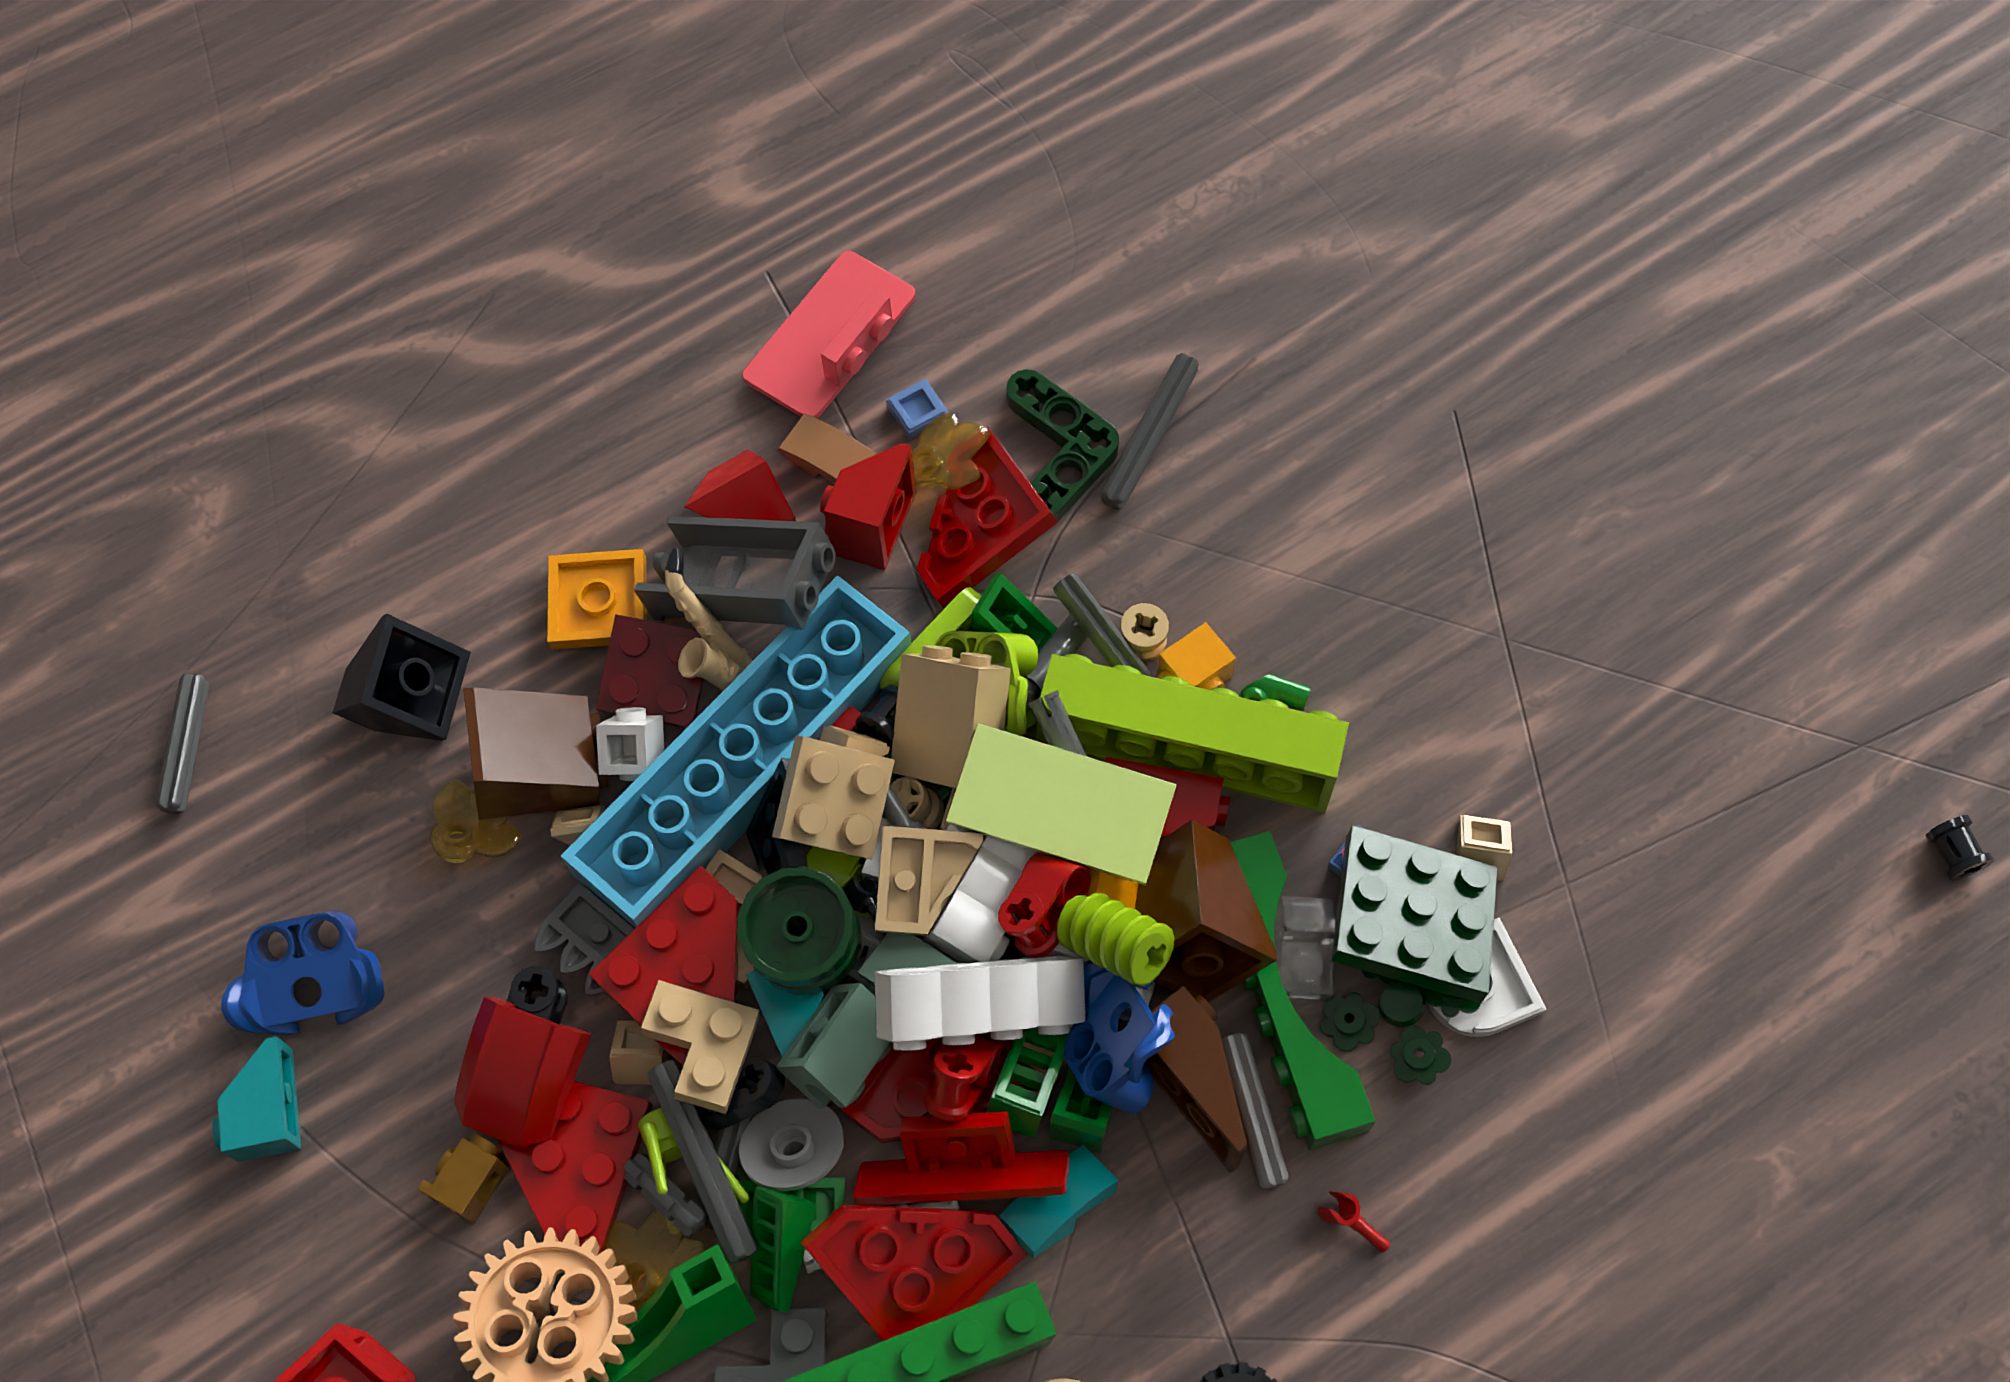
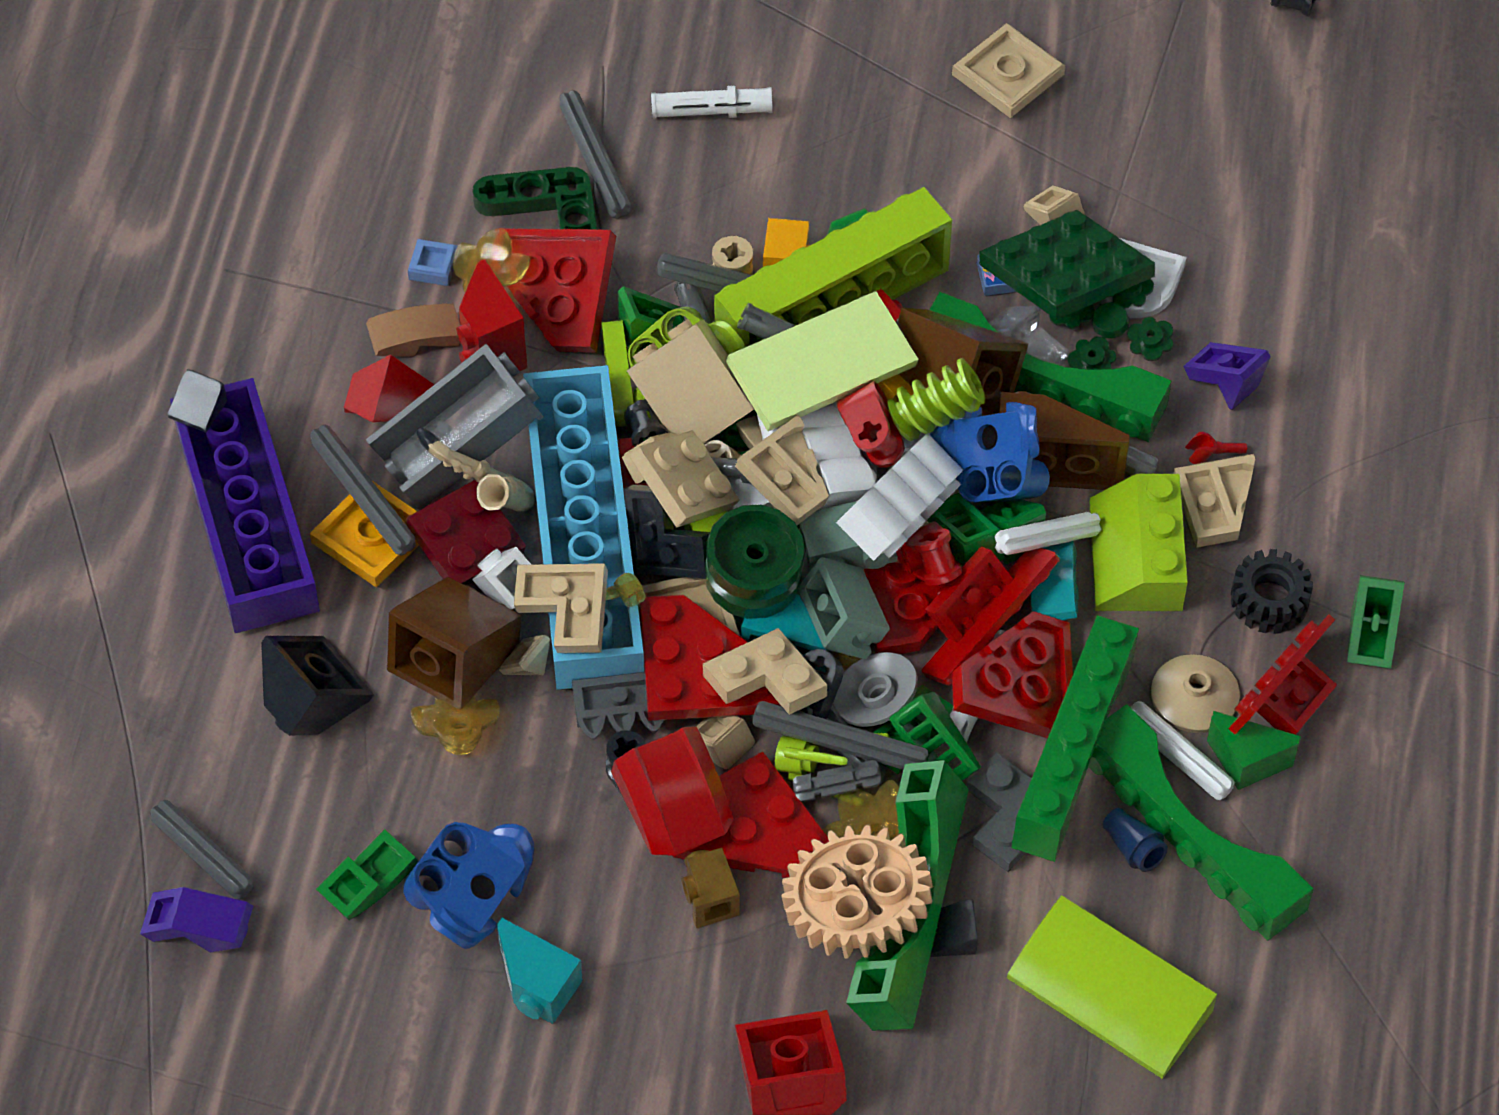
camera: 50 degrees left, 10 degrees down
coral bracket [743,251,916,419] -> none
none -> dark purple slope [140,887,253,953]
none -> slope [168,369,227,433]
none -> dark purple brick [170,378,320,634]
none -> dark grey axle [310,425,416,556]
none -> green slope [316,829,418,920]
none -> tan plate [514,563,608,653]
none -> clear yellow hand [606,573,646,607]
none -> white pin [651,85,773,118]
none -> tan plate [952,23,1065,118]
none -> white axle [995,512,1101,555]
none -> lime slope [1089,474,1188,611]
none -> tan wing [1173,454,1255,548]
none -> dark purple slope [1183,342,1271,410]

